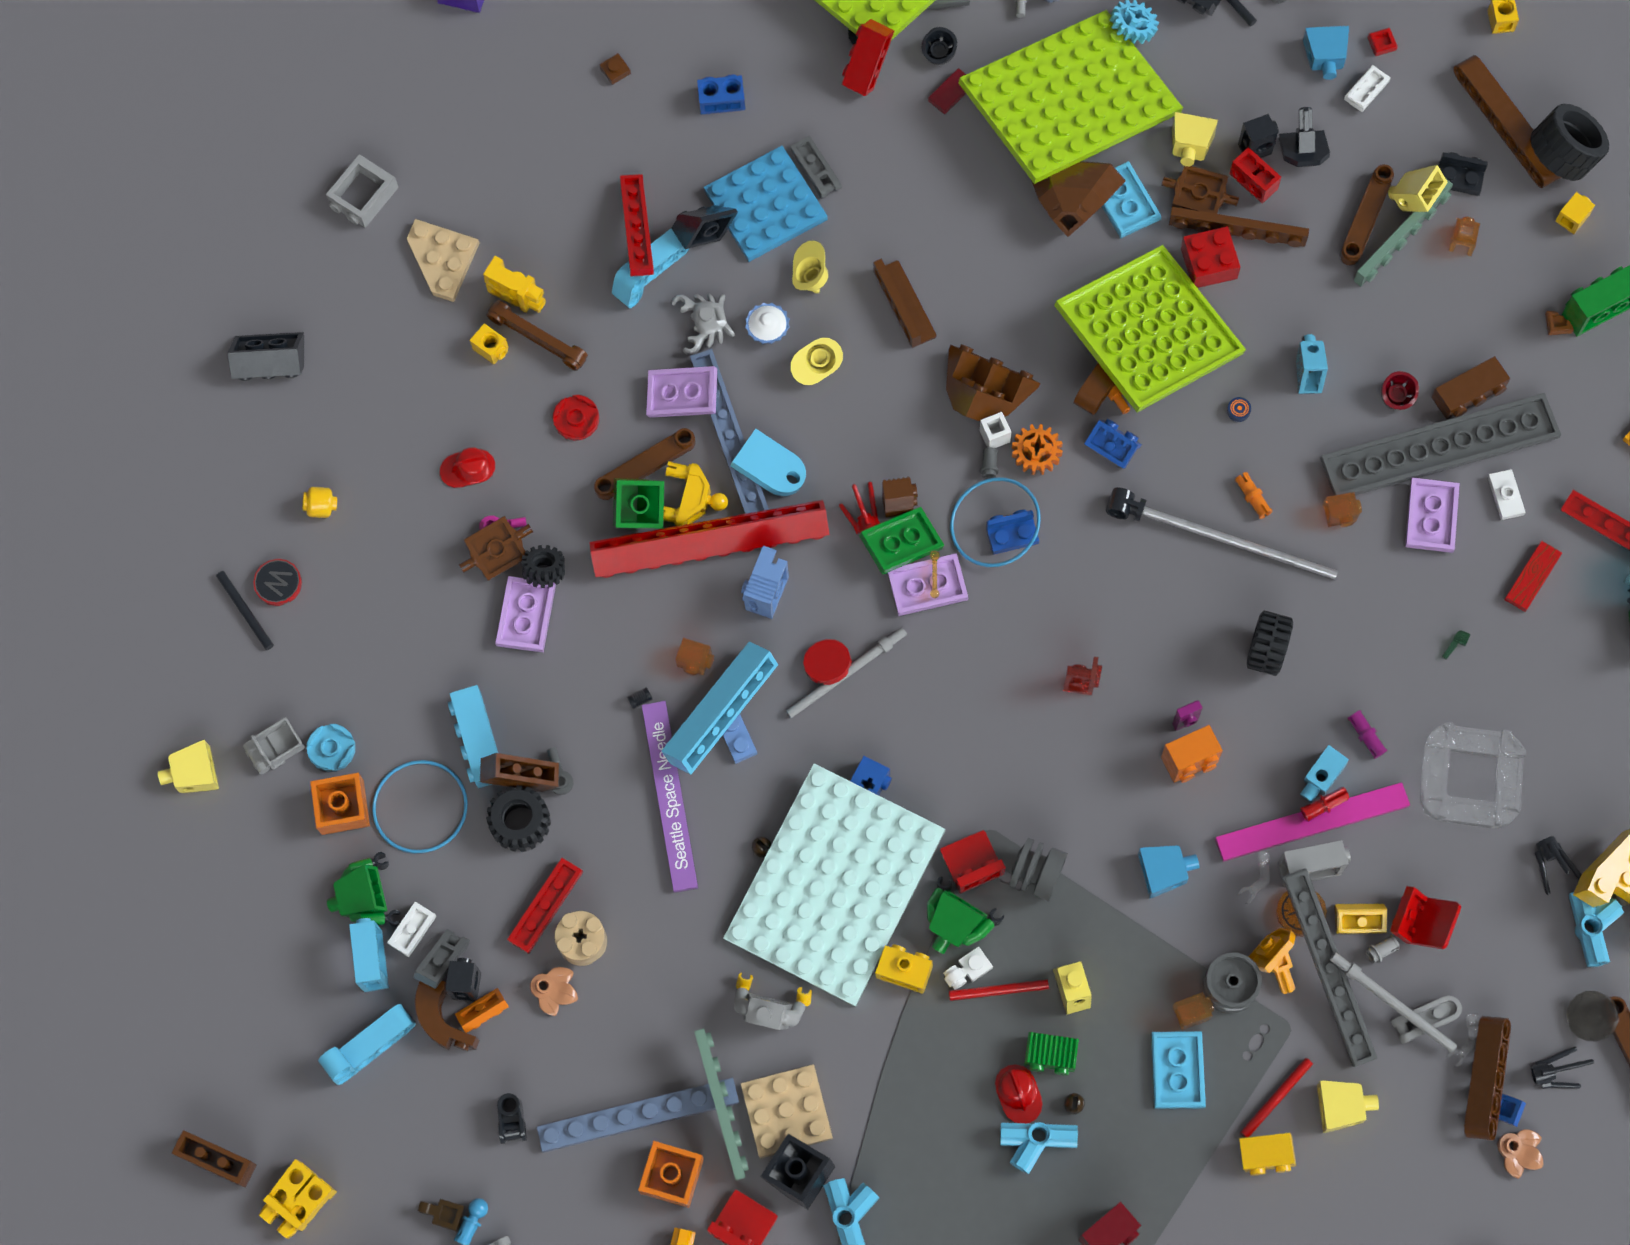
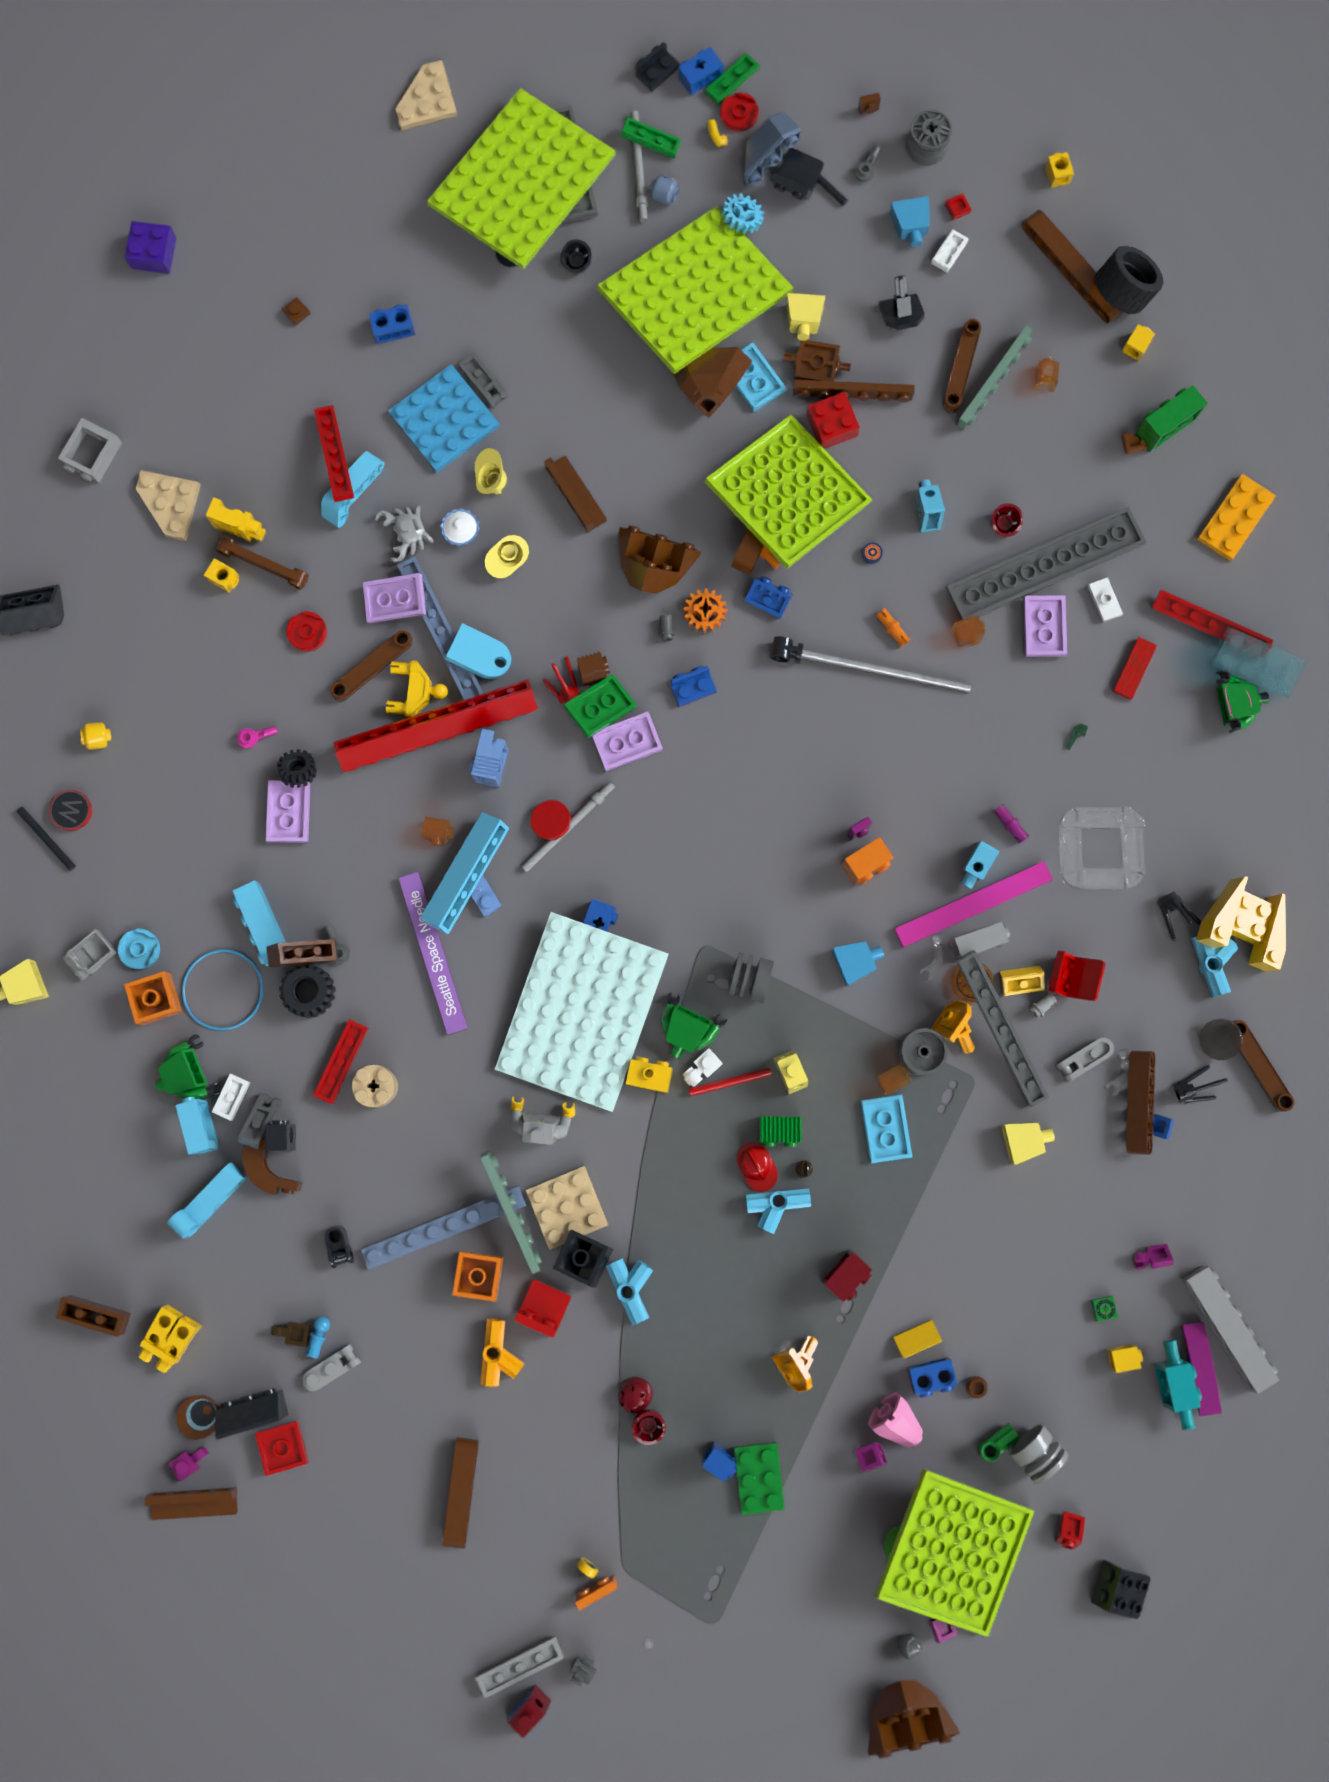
camera: 10 degrees left, 10 degrees up
red piece [440,447,495,488] -> none
orange plate [455,988,509,1033] -> none
reddish brown plate [459,516,533,581] -> none
nougat plate [530,967,578,1016] -> none
green slope [613,478,664,528] -> none
black piece [627,687,653,709] -> none
black slope [671,205,738,249] -> none
dark brown hinge [752,837,771,857] -> none
red brick [842,19,895,96] -> none
dark red tile [928,68,967,115] -> none
clear yellow hinge [930,551,940,598] -> none
red bracket [940,830,1006,894] -> none
dark azure piece [950,477,1041,567] -> none
white brick [979,412,1011,448] -> none
clear red bracket [1063,656,1102,695] -> none
red brick [1229,147,1282,204] -> none
black brick [1238,114,1279,158] -> none
yellow brick [1239,1133,1296,1176] -> none
red bar [1240,1058,1313,1138] -> none
black tyre [1246,610,1293,676] -> none
red axle [1300,787,1349,822] -> none
light grey bar [1330,952,1457,1052] -> none
light yellow torso [1388,165,1448,212] -> none
reddish brown brick [1431,356,1511,420] -> none
black bracket [1438,152,1488,196] -> none
nougat plate [1497,1129,1543,1179] -> none

